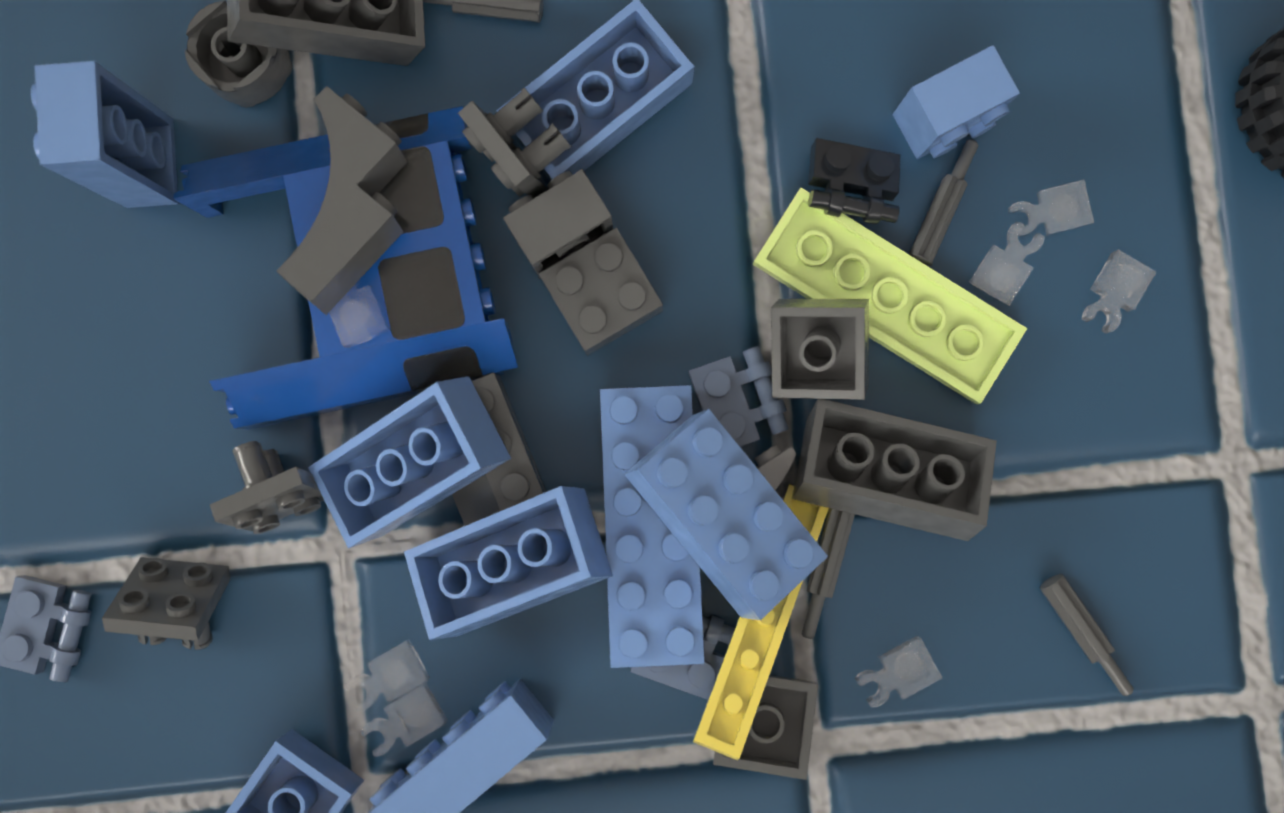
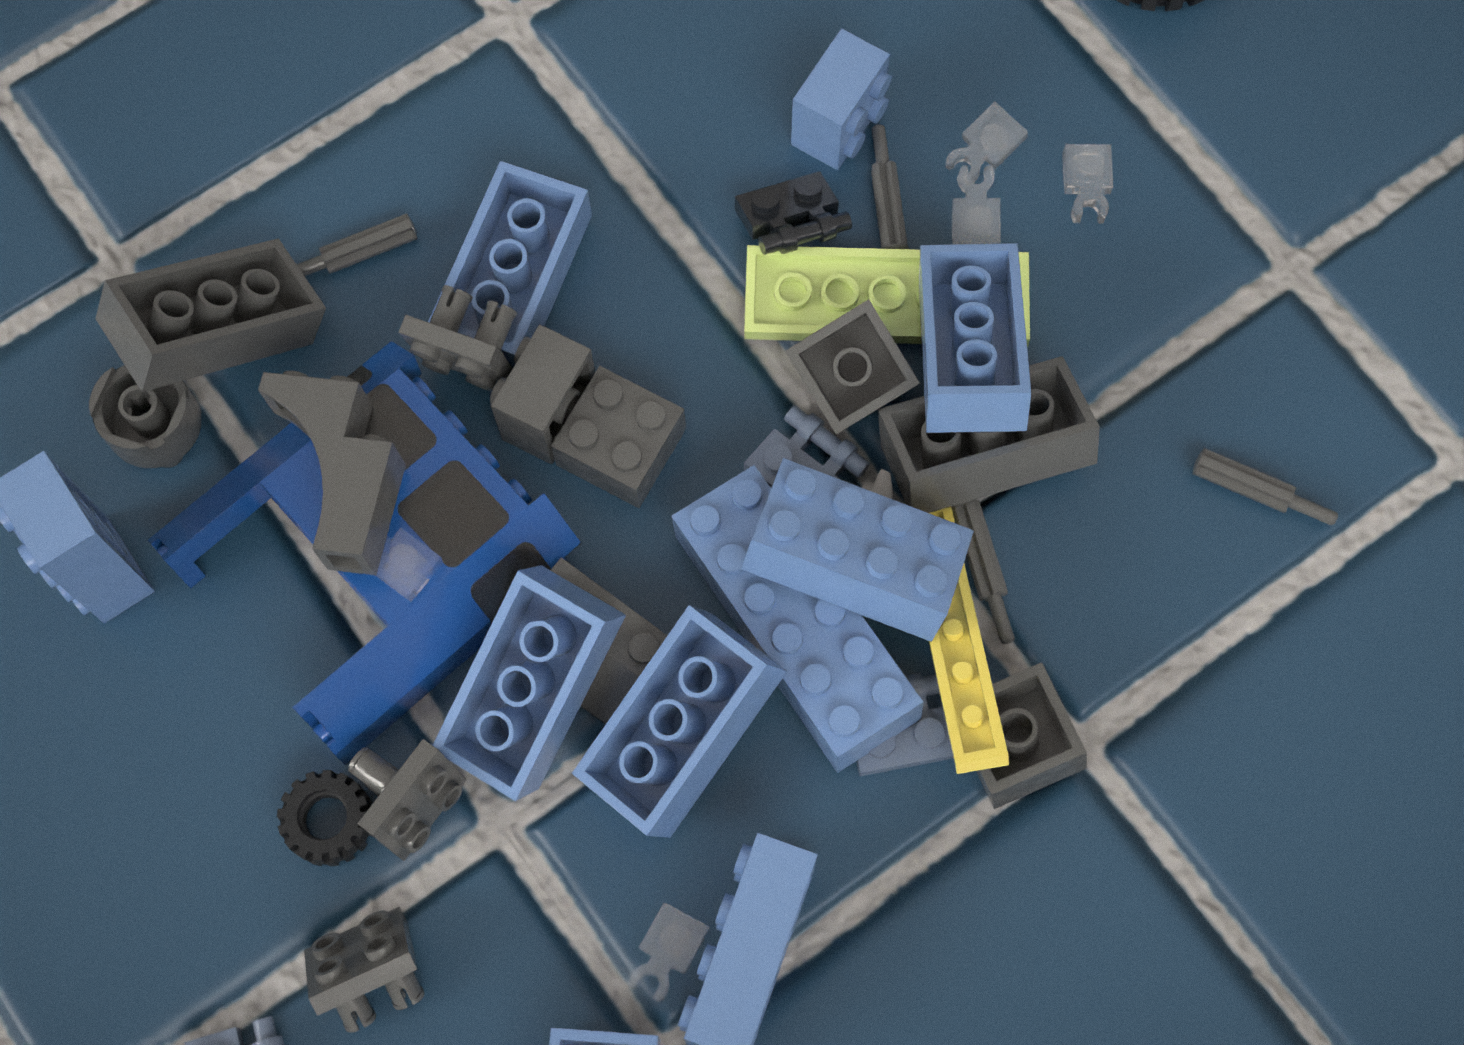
camera: 30 degrees left, 15 degrees down
clear plate [343,639,431,712] -> none
clear plate [855,636,942,708] -> none
none -> black tyre [277,770,372,867]
none -> medium blue brick [919,243,1031,433]

